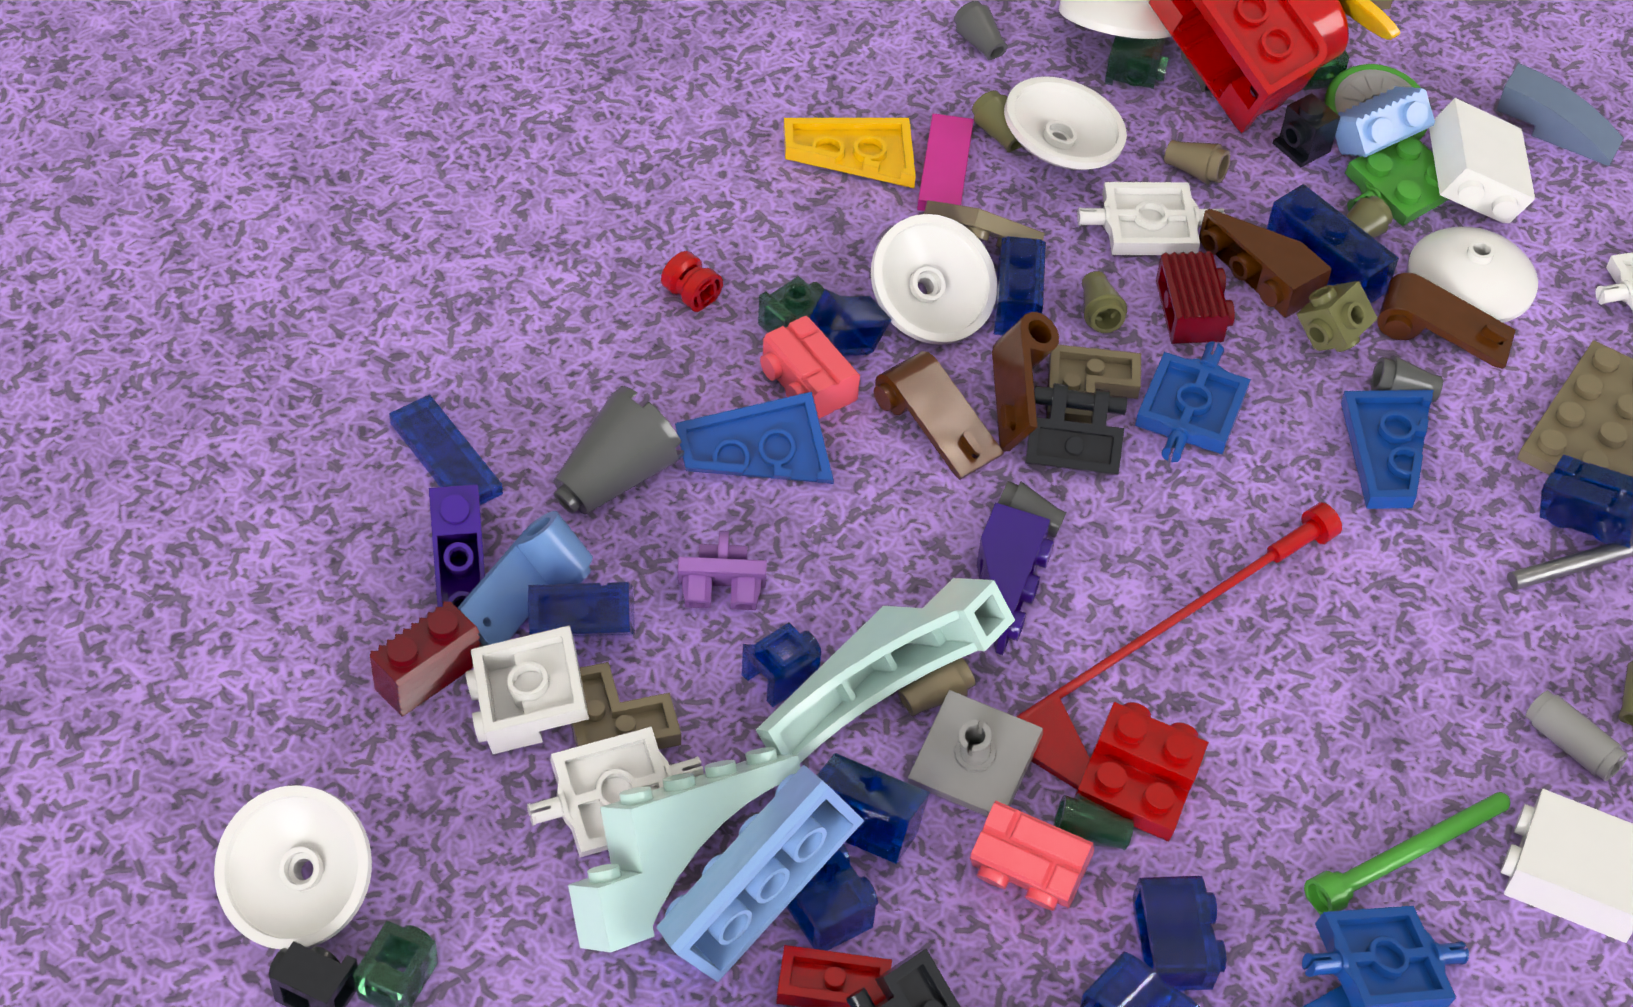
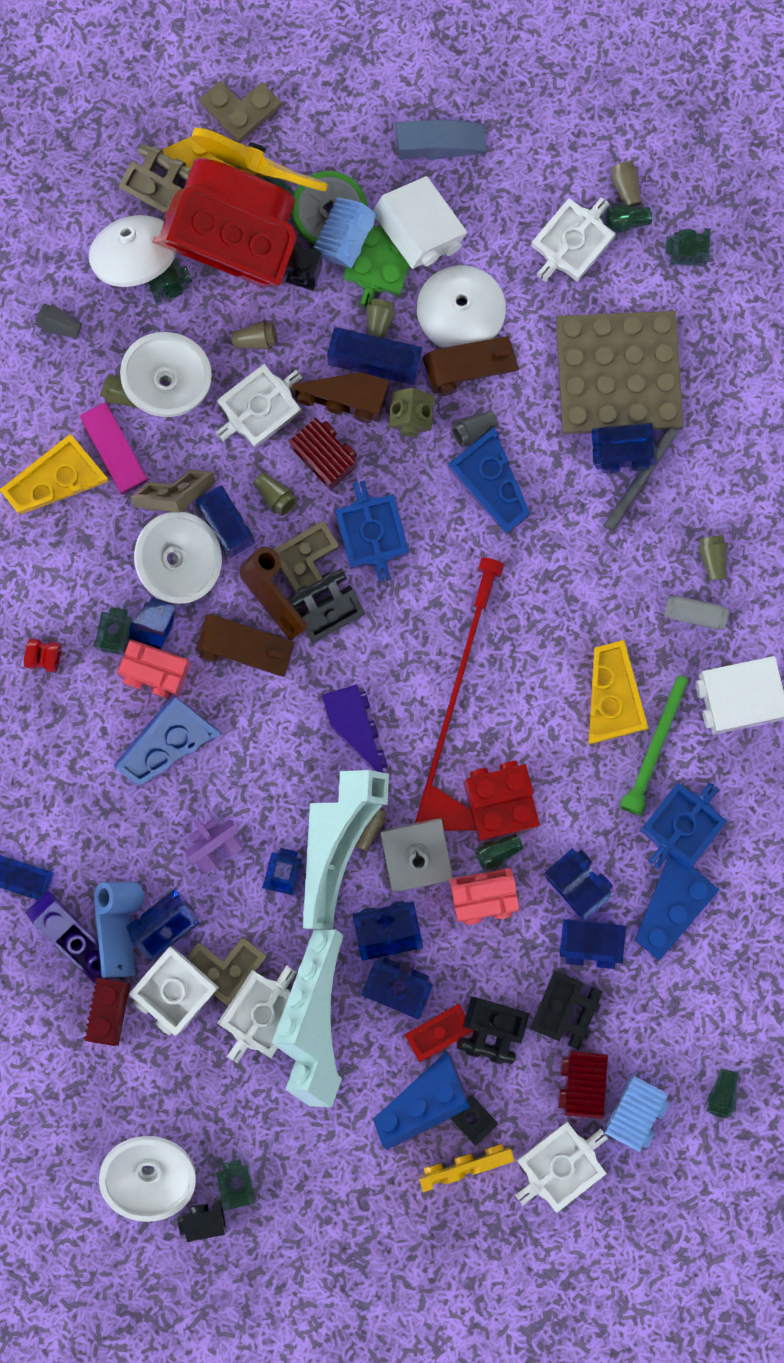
camera: 30 degrees left, 30 degrees up
dark grey cone [553,386,684,514] -> none
light blue slope [656,765,864,982] -> none
dark grey cone [998,480,1067,538] -> none
none -> yellow wing [589,640,648,745]

